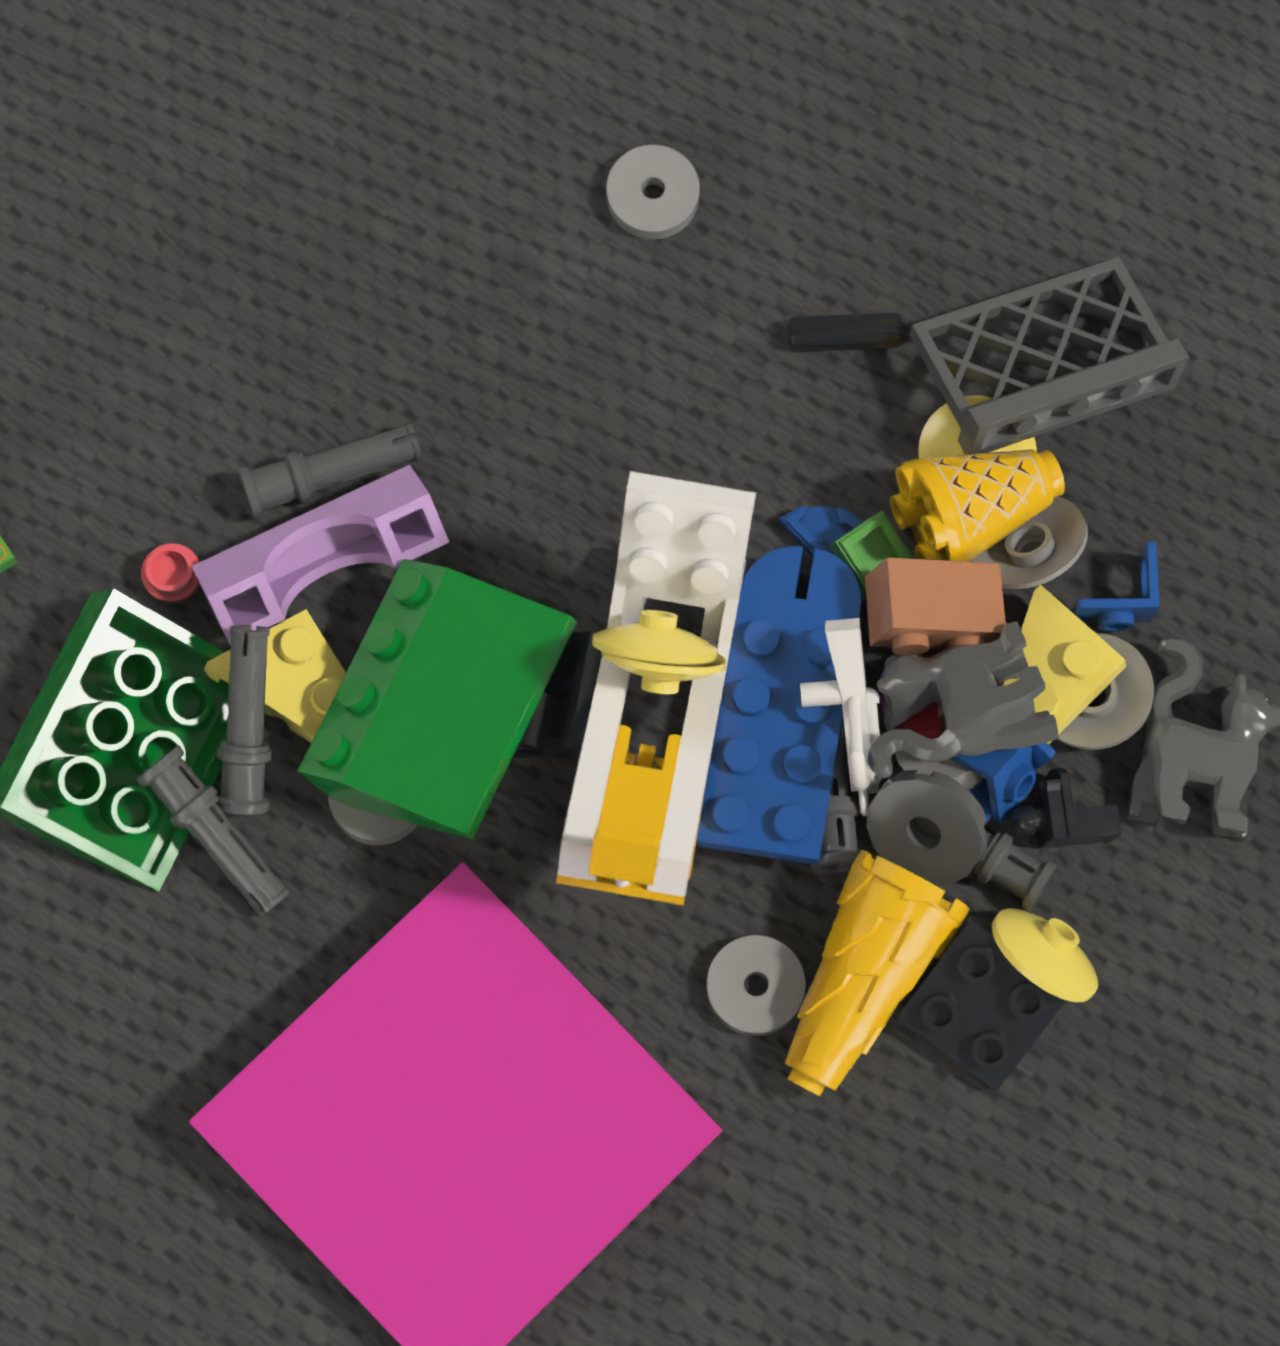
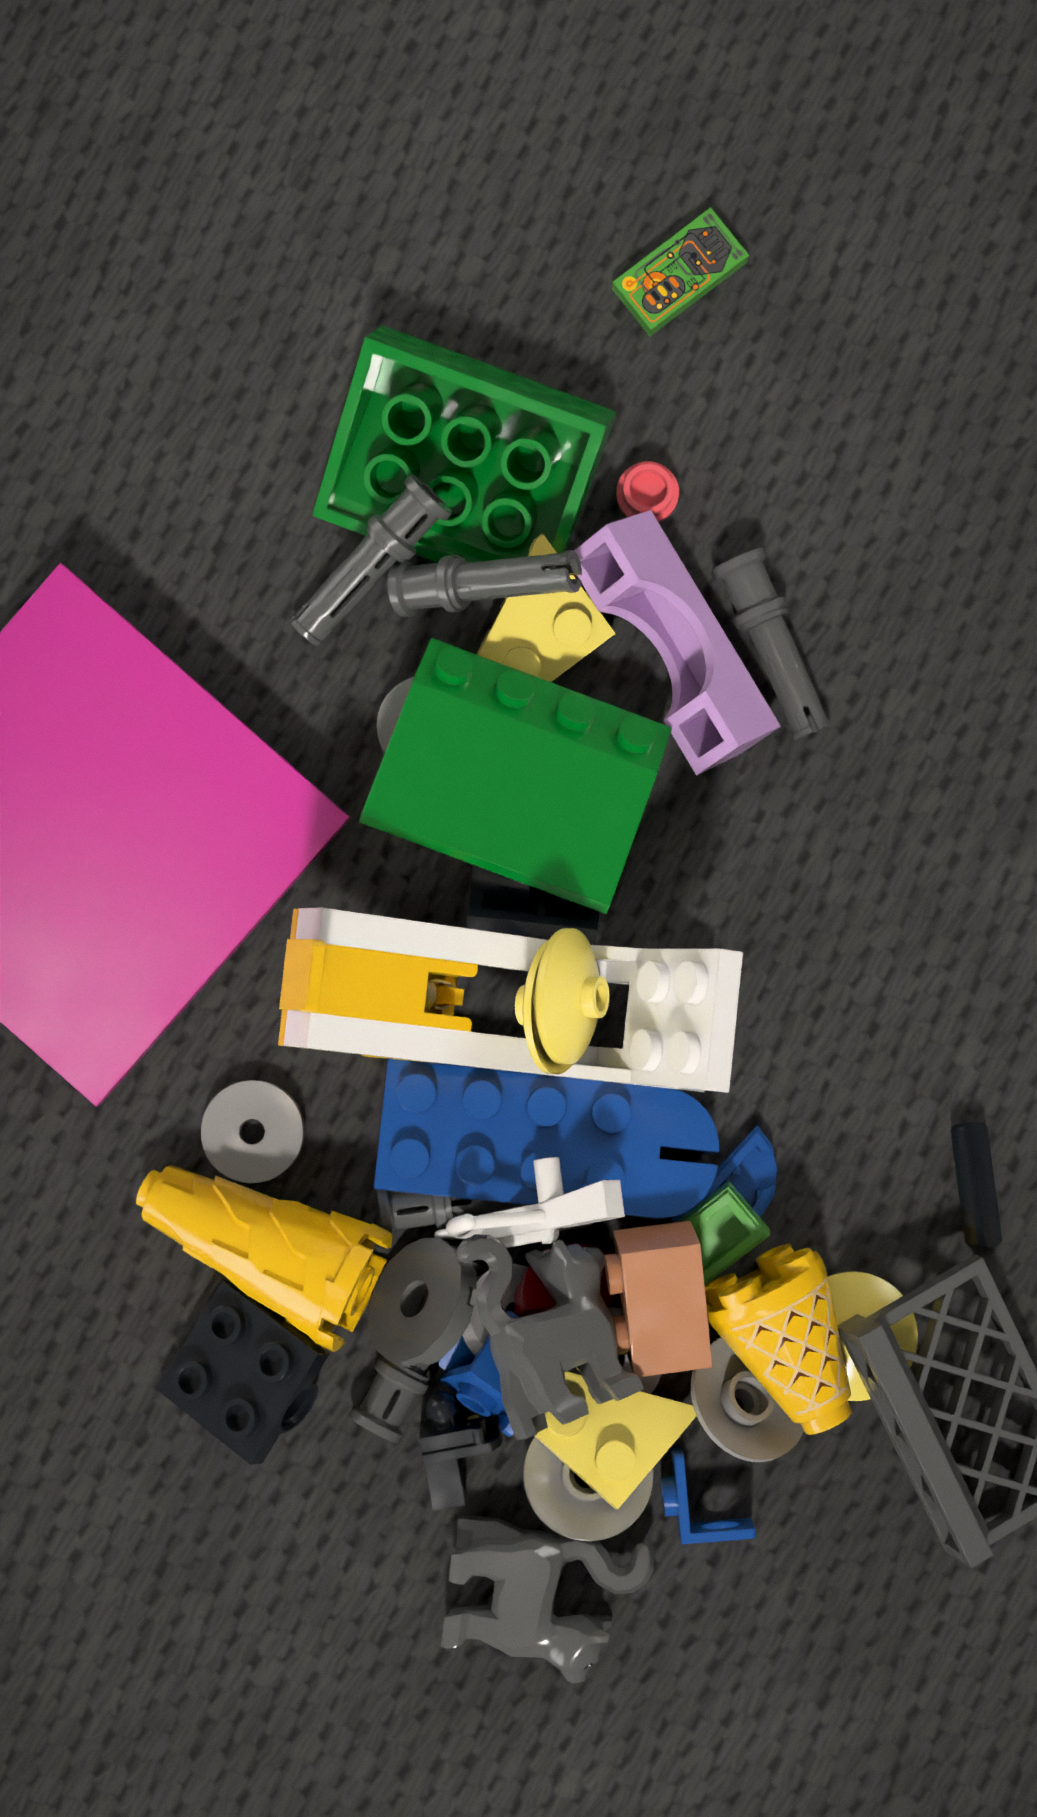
camera: 90 degrees right, 10 degrees up
light yellow dish [992,908,1098,1002] -> none

